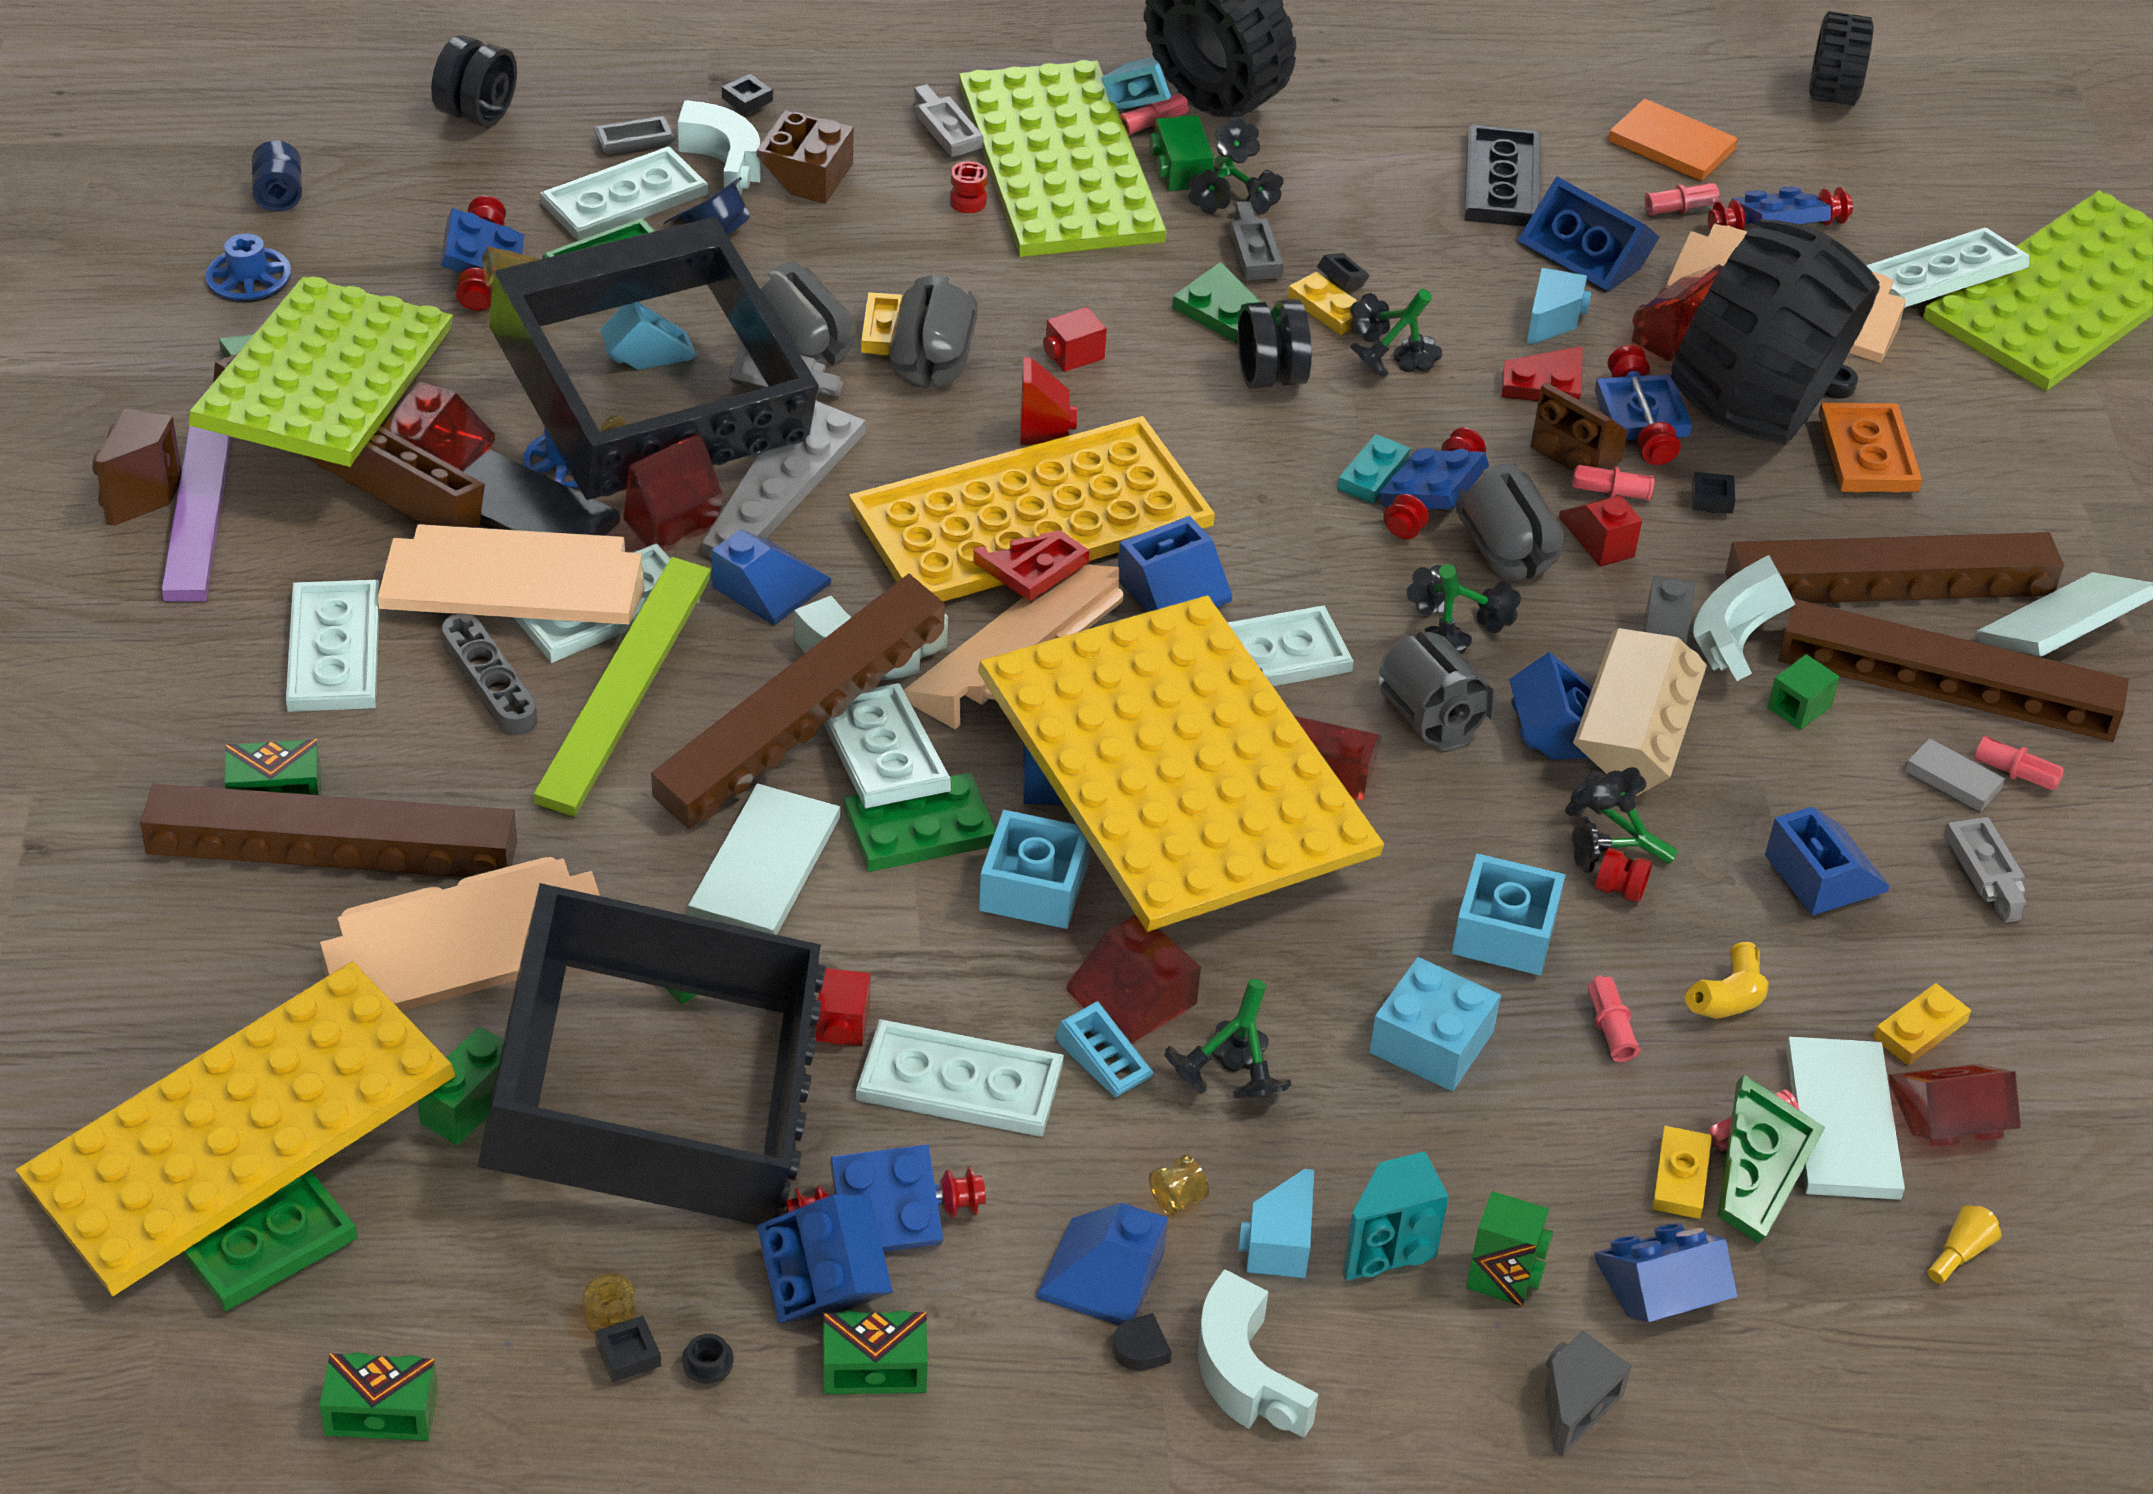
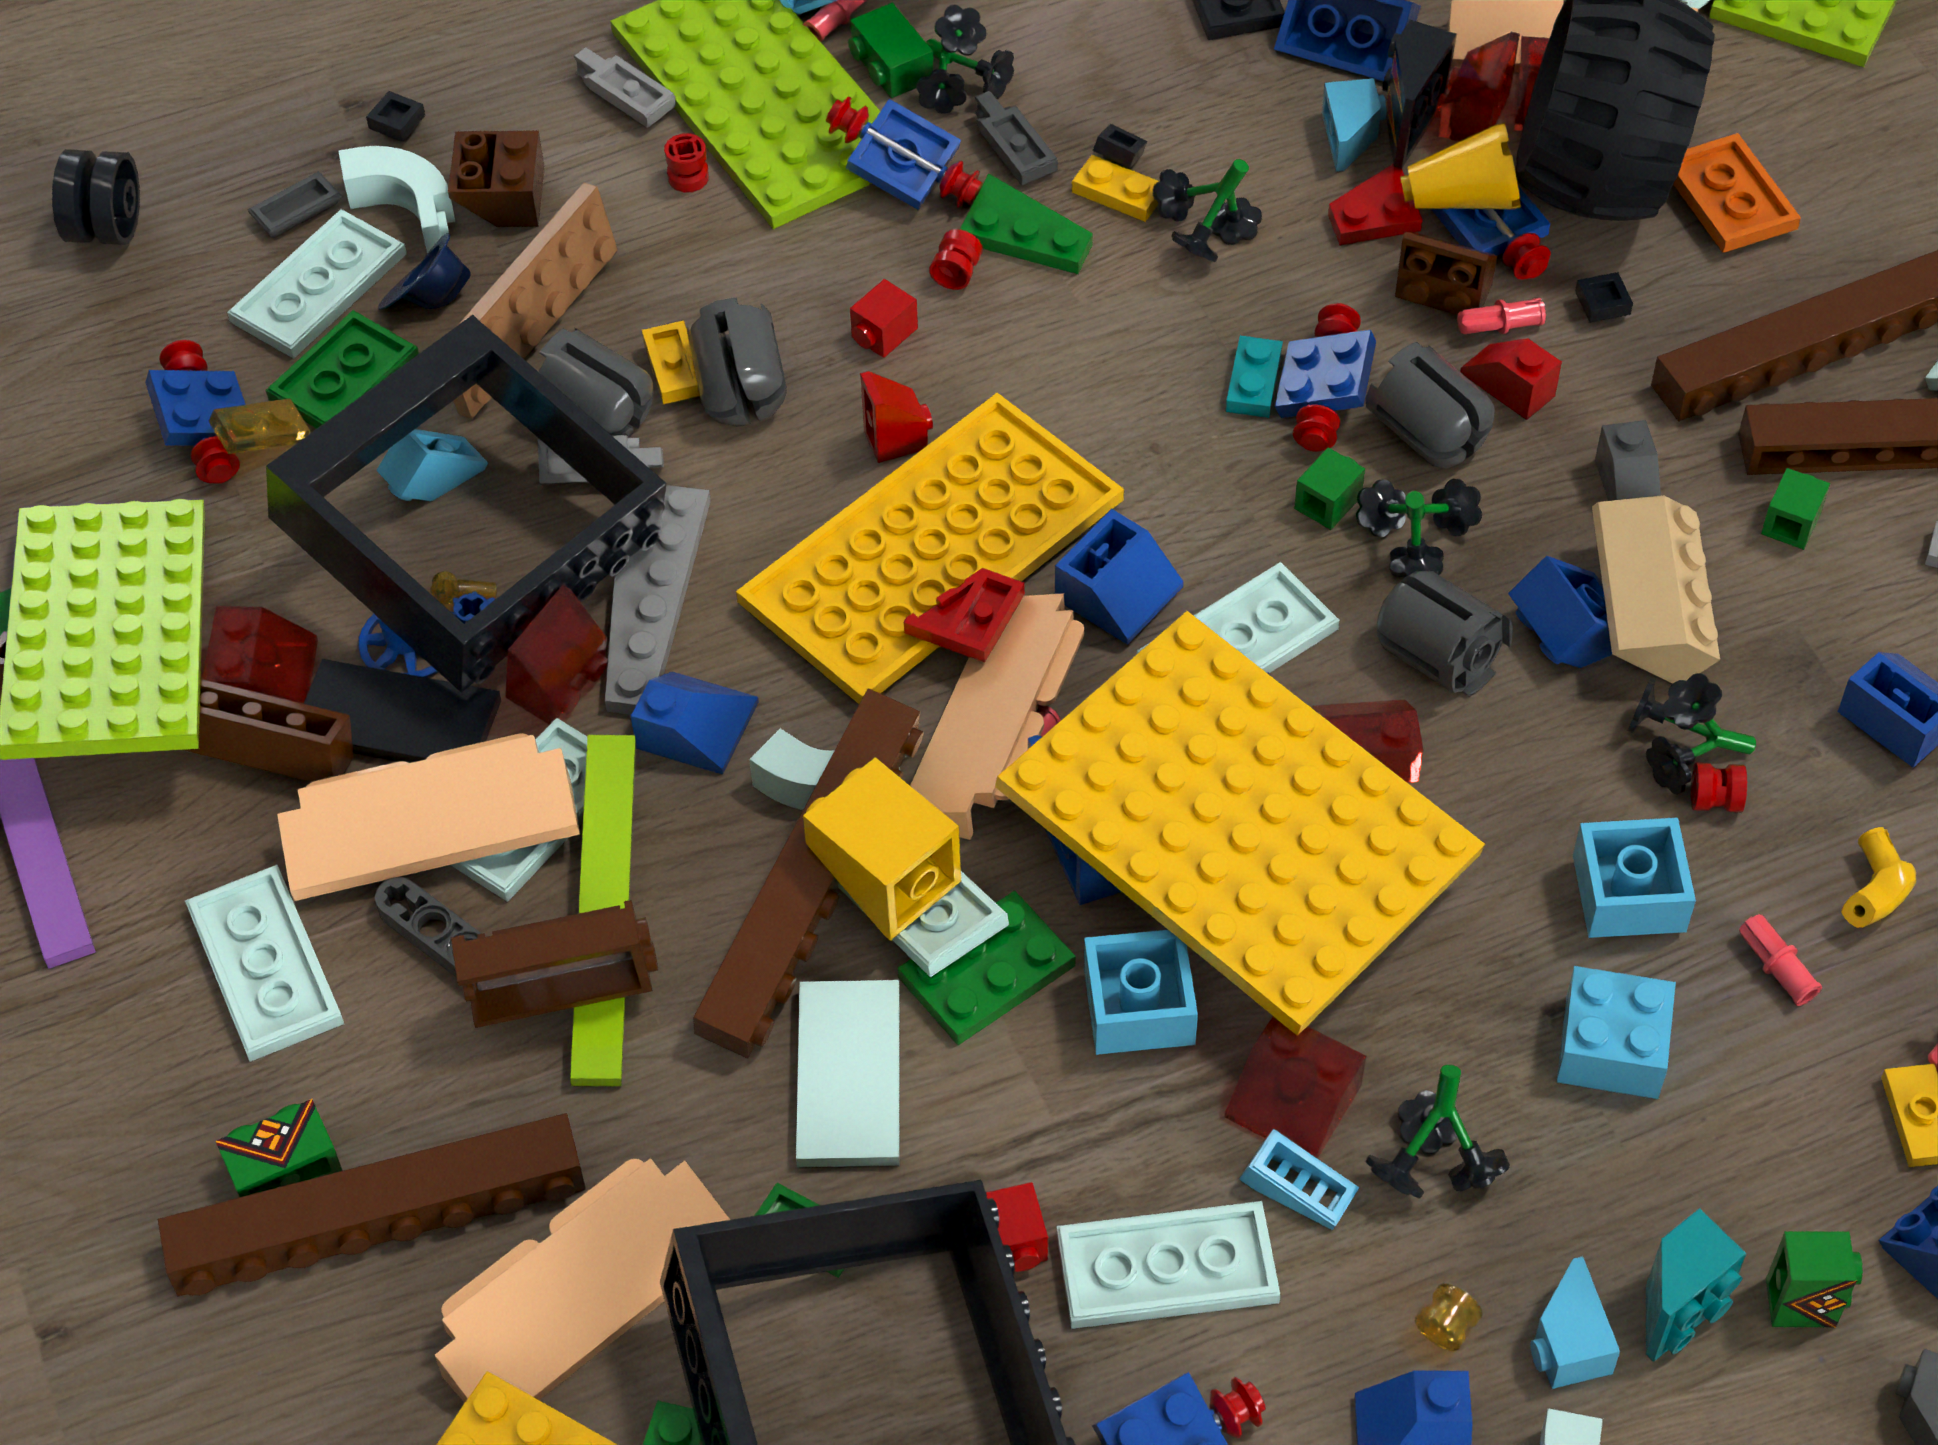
camera: 15 degrees left, 10 degrees up
black wheel [1237,299,1312,389] -> none
light aqua arch [1694,555,1795,681] -> none
none -> reddish brown door [451,900,659,1028]
none -> medium nougat plate [453,183,618,419]
none -> yellow slope [803,757,961,941]
none -> blue plate [826,96,983,210]
none -> red wheel [929,229,982,290]
none -> green brick [1294,447,1365,530]
none -> black slope [1382,19,1457,169]
none -> yellow cone [1401,123,1521,209]

